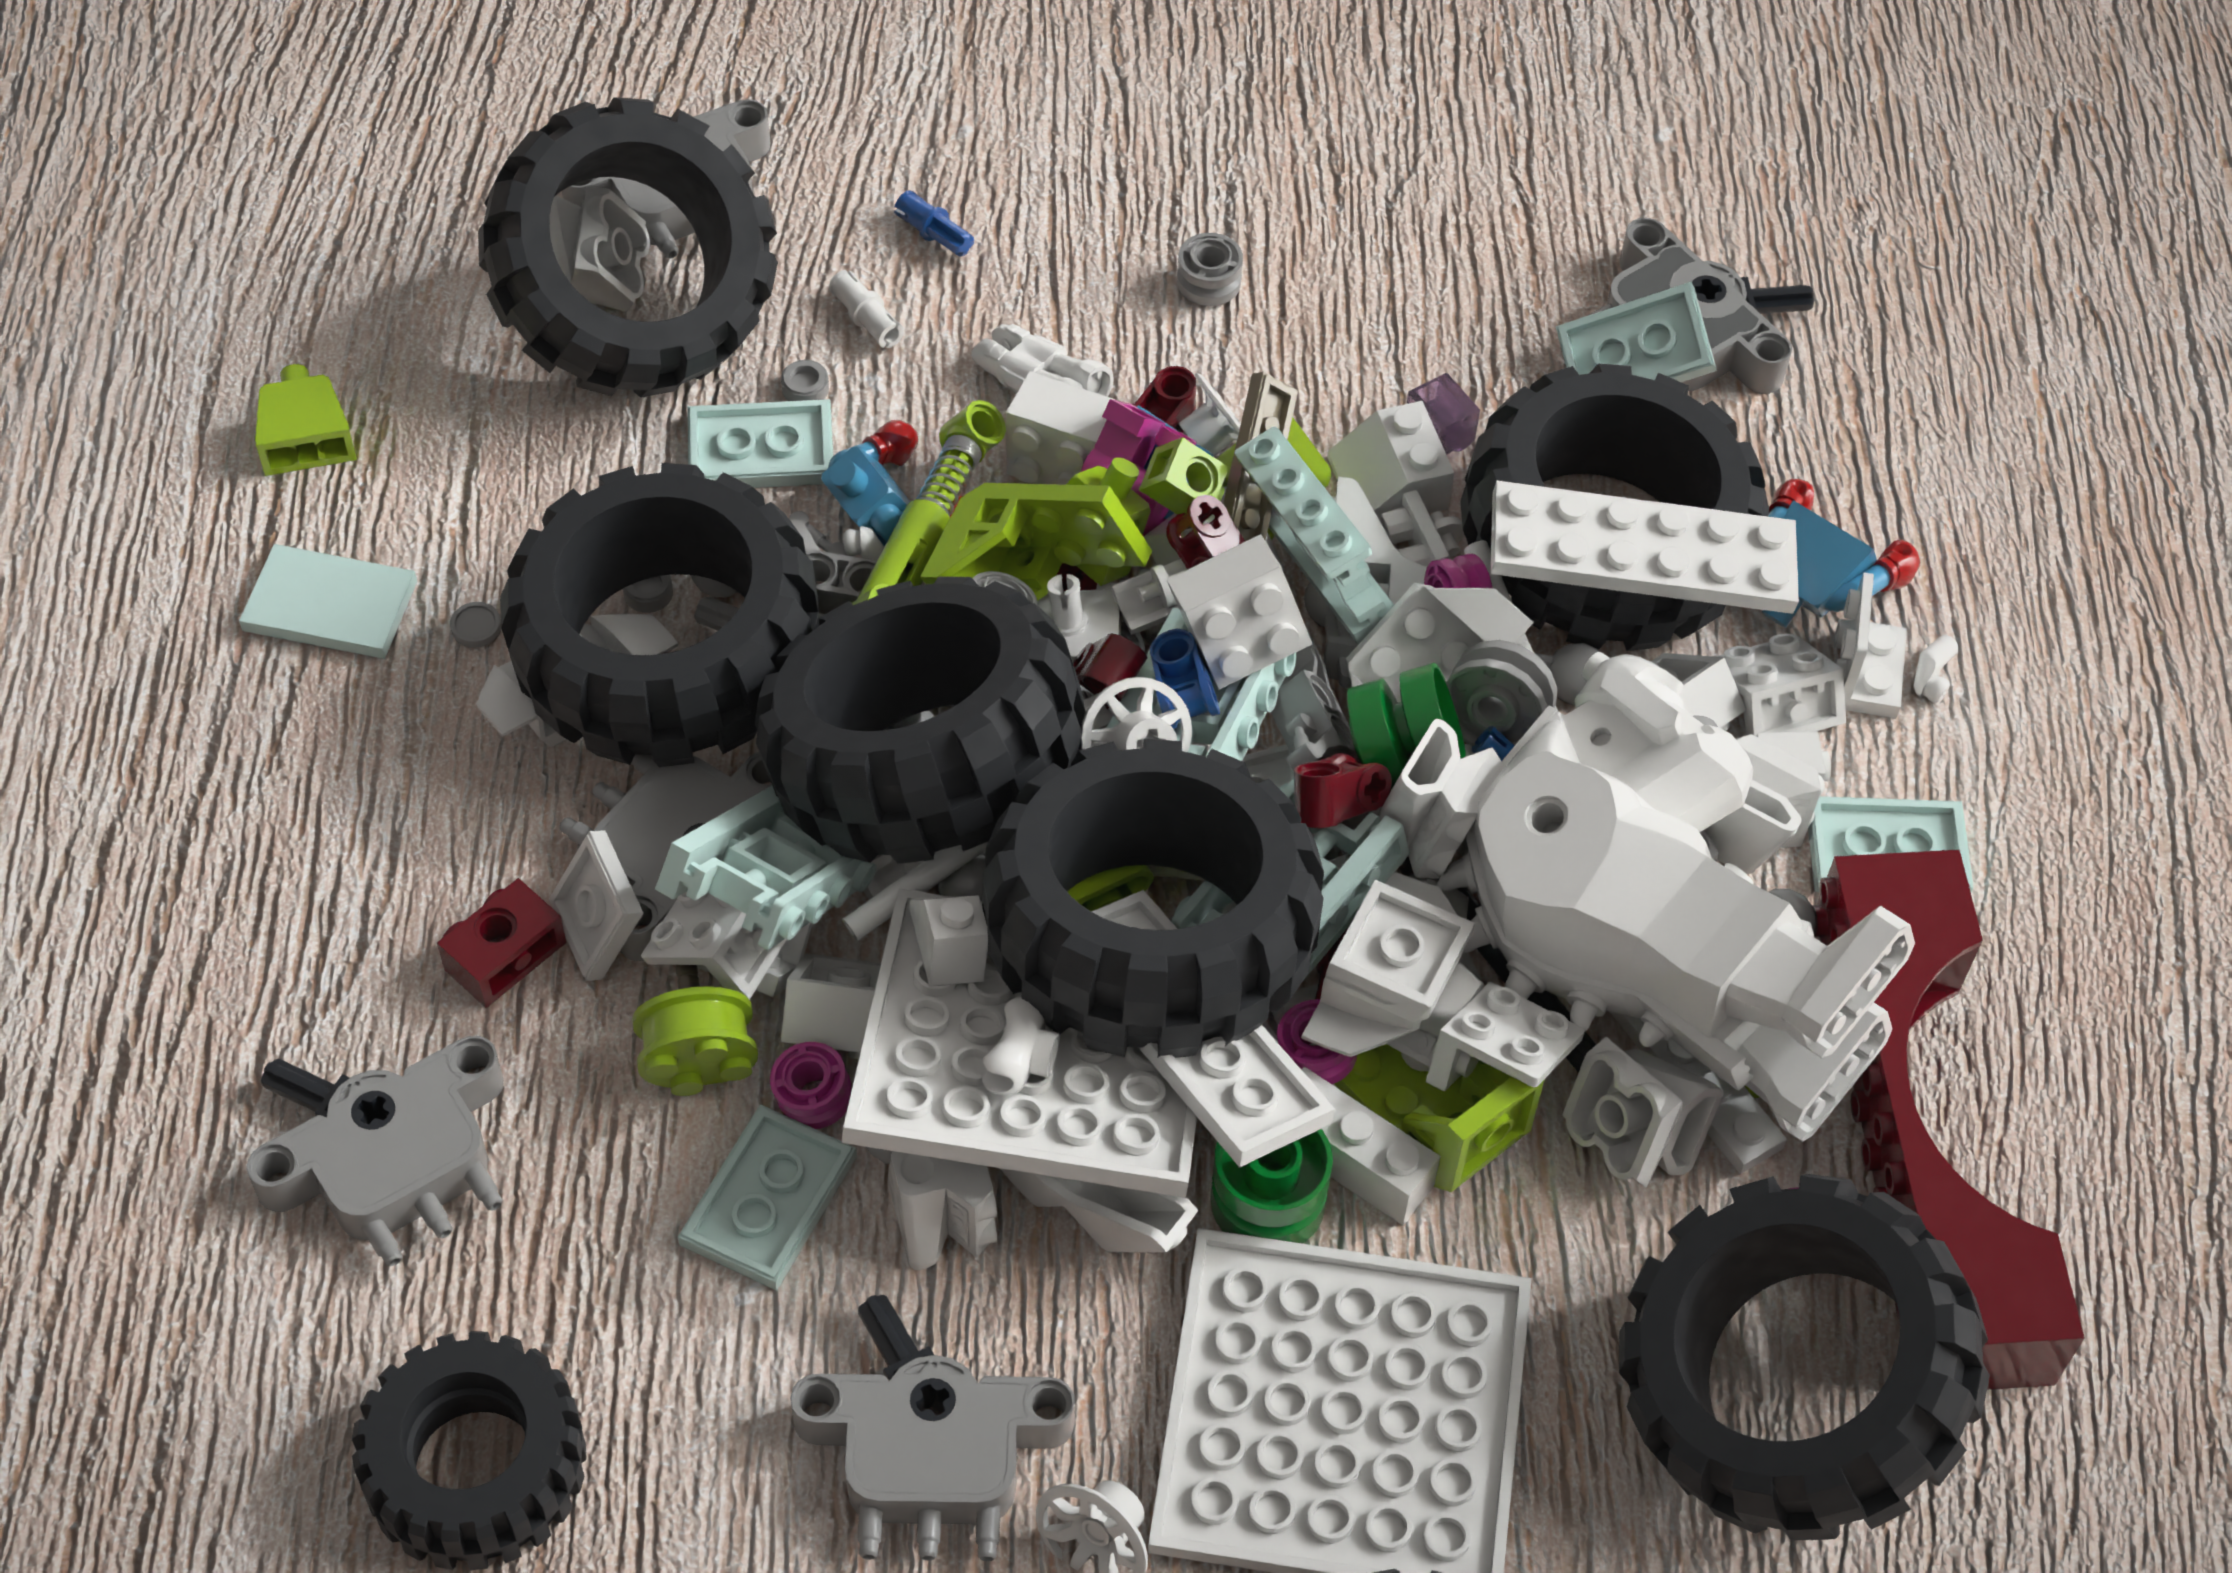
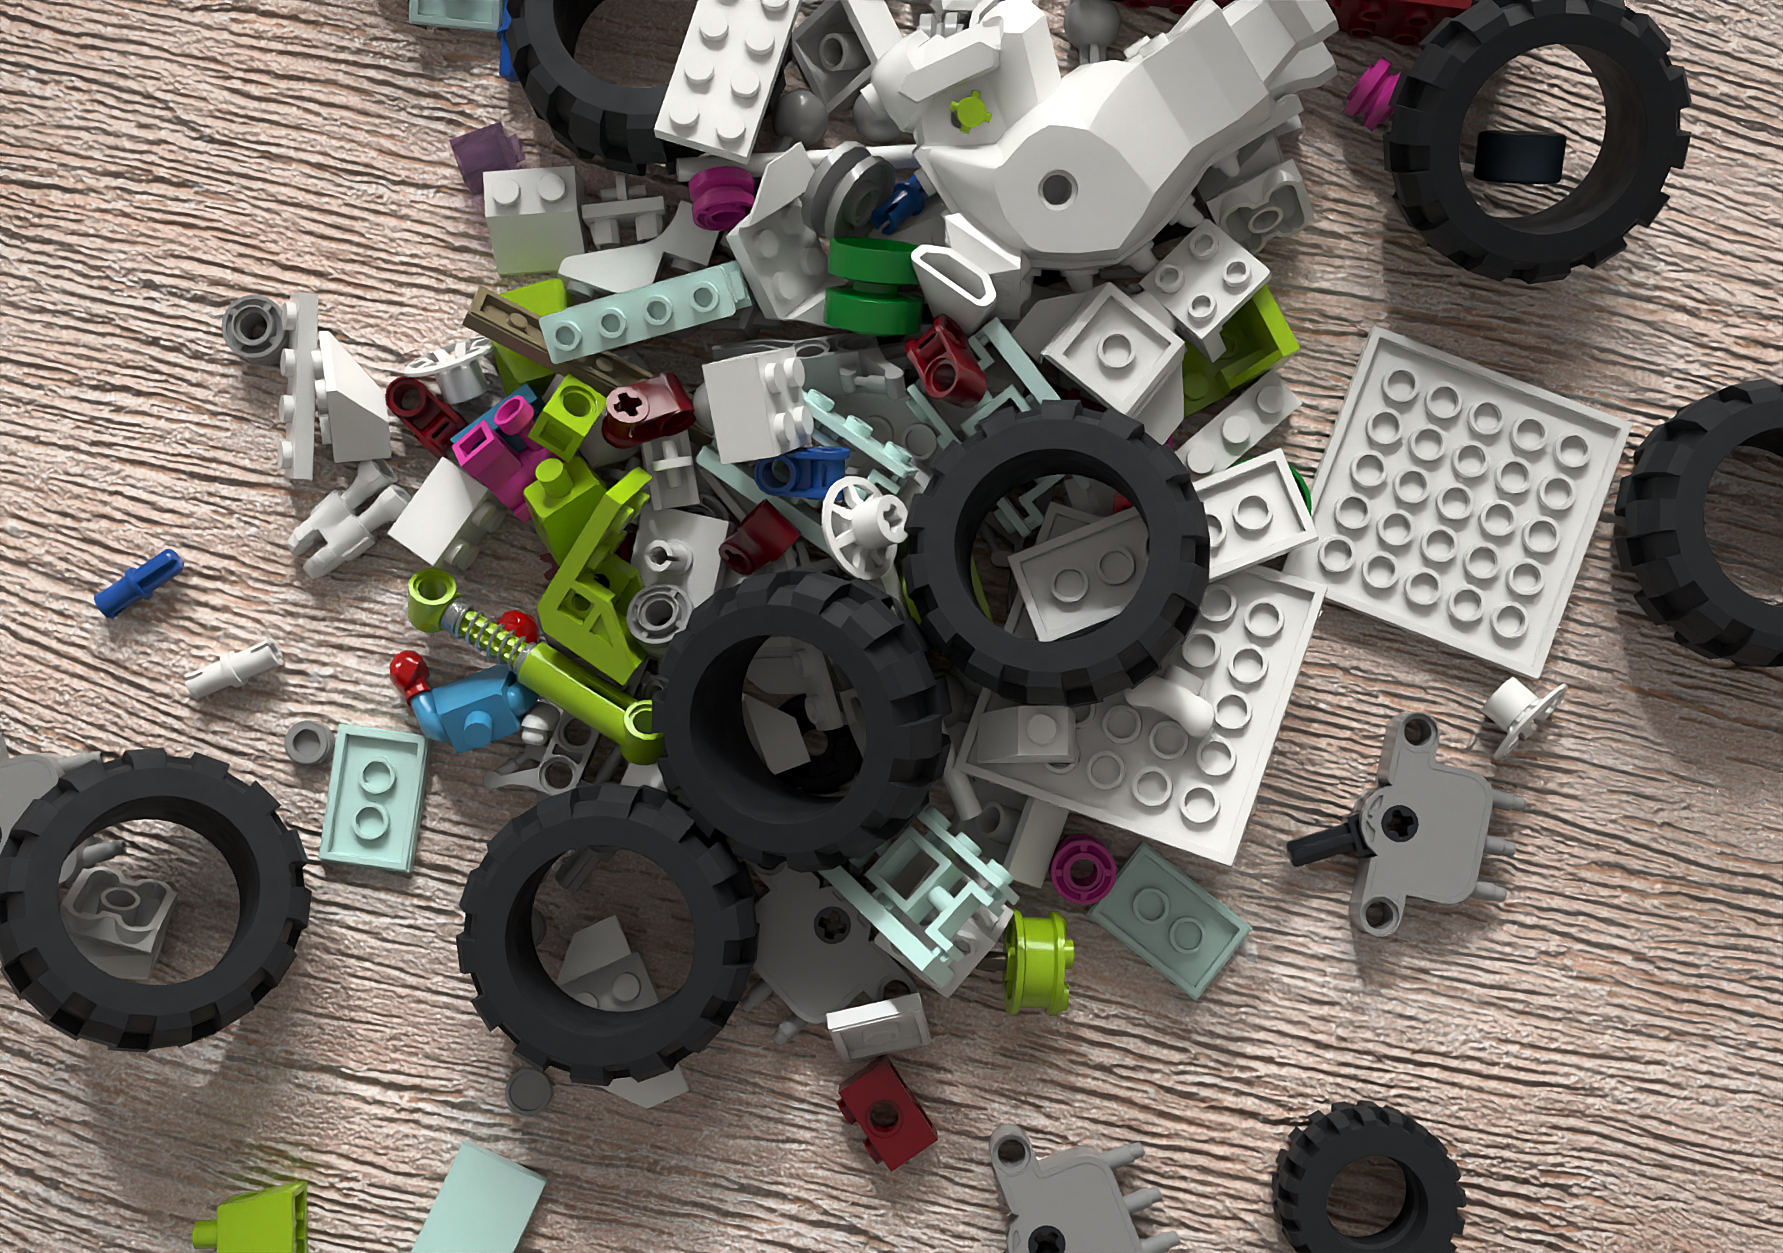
camera: 70 degrees left, 30 degrees up
none -> white plate [278,292,319,480]
none -> white slope [311,331,392,463]
none -> lime piece [949,90,992,134]
none -> black wheel [1473,130,1567,184]

